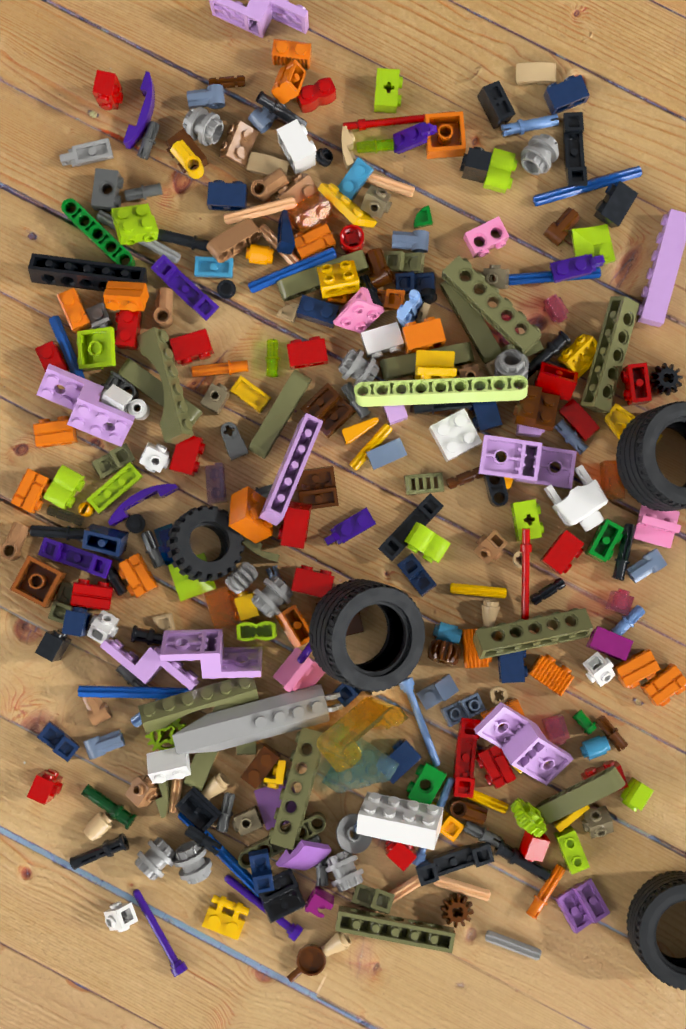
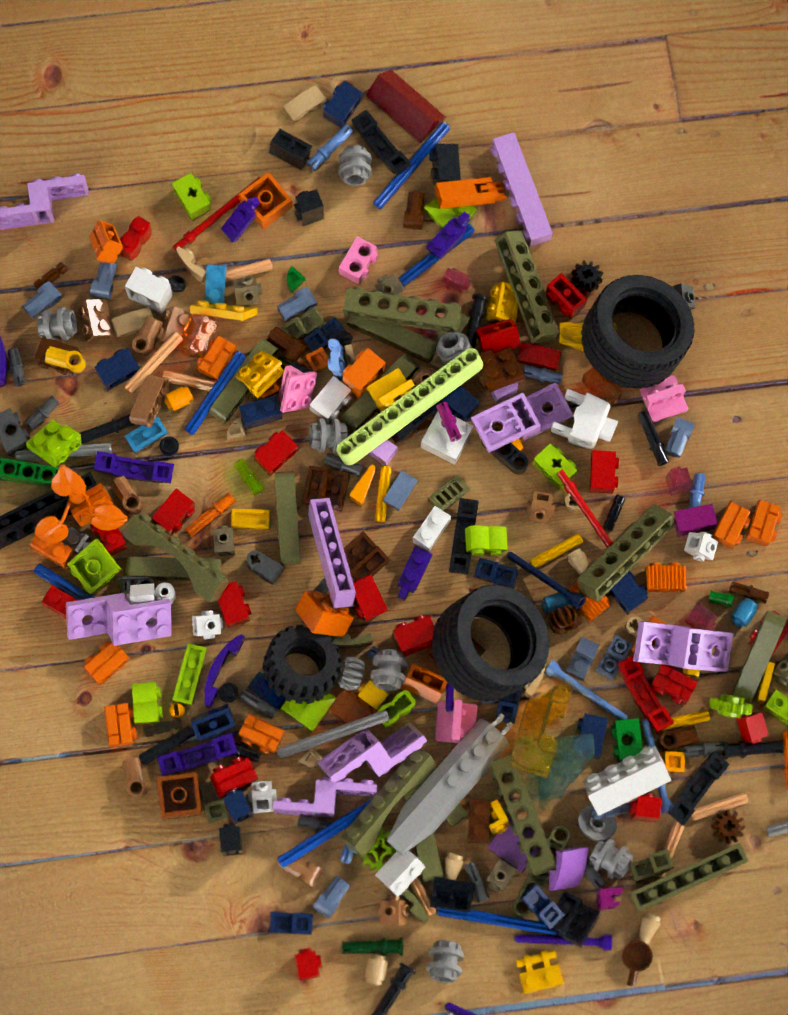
camera: 40 degrees left, 10 degrees down
olive slope [92,443,135,480] -> none
black pin [131,625,182,646] -> none
light grey piece [173,841,212,884] -> none
black axle [185,825,222,856] -> none
bracket [205,462,227,504] -> none
black axle [256,91,307,128] -> none
orange brick [272,39,312,70] -> none
dark blue slope [276,210,295,254] -> none
red wheel [340,224,364,254] -> none
clear neon green axle [356,138,394,154] -> none
reddish brown axle [446,467,484,489] -> none
lime brick [483,148,518,194] -> none
green brick [585,519,624,563] -> none
none -> orange plant [35,464,128,542]
none -> light grey axle [277,710,389,758]
none -> dark red slope [366,69,446,144]
none -> white brick [413,506,451,552]
none -> orange hinge [435,177,507,209]
none -> magenta pin [436,402,462,442]
none -> dark blue piece [506,552,586,610]

